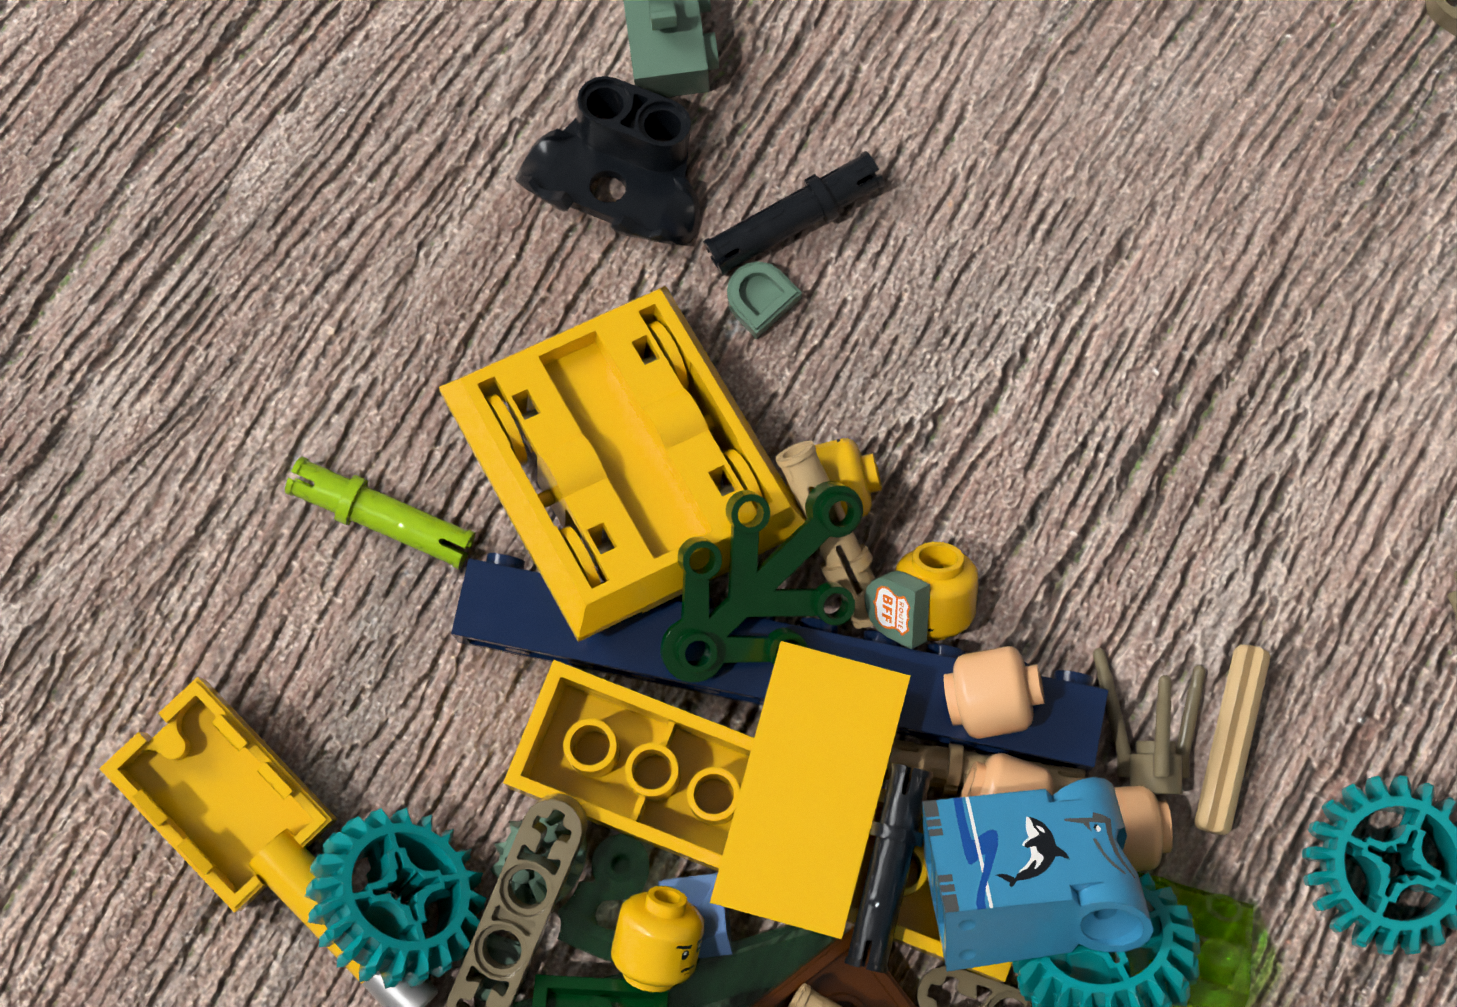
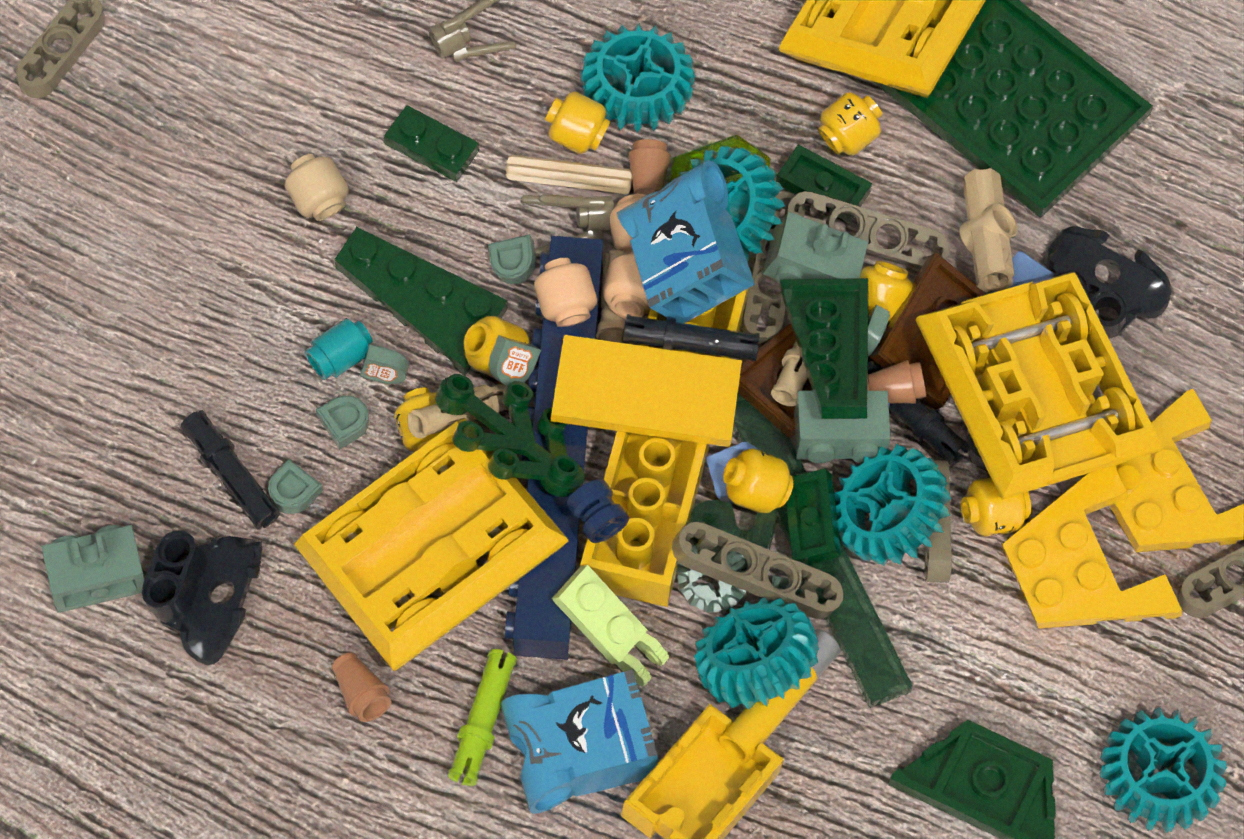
camera: 105 degrees left, 15 degrees down
none -> tan head [284,154,349,221]
none -> teal brick [305,318,373,380]
none -> sand green tile [316,396,369,449]
none -> nougat cone [332,652,391,722]
none -> dark green wing [335,227,508,376]
none -> sand green tile [360,345,409,384]
none -> dark green plate [384,105,479,183]
none -> sand green tile [488,234,536,284]
none -> dark azure piece [501,669,658,814]
none -> yellow head [544,91,611,154]
none -> yellowish green hinge [552,565,669,687]
none -> dark blue wheel [567,479,629,543]
none -> nougat cone [628,139,671,195]

